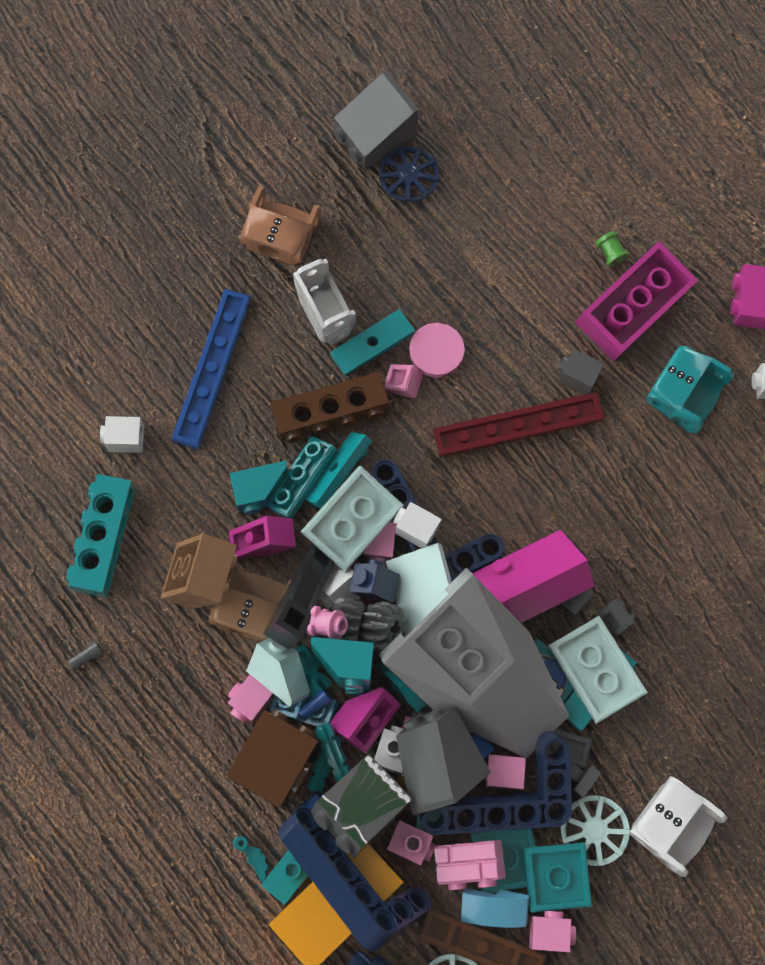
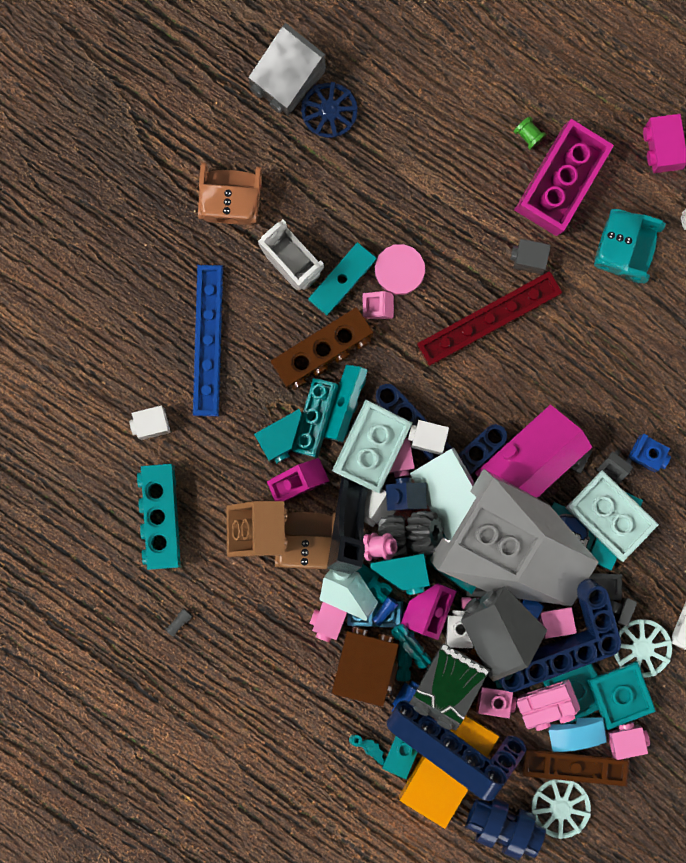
camera: 10 degrees left, 10 degrees up
none -> blue brick [627,433,671,473]

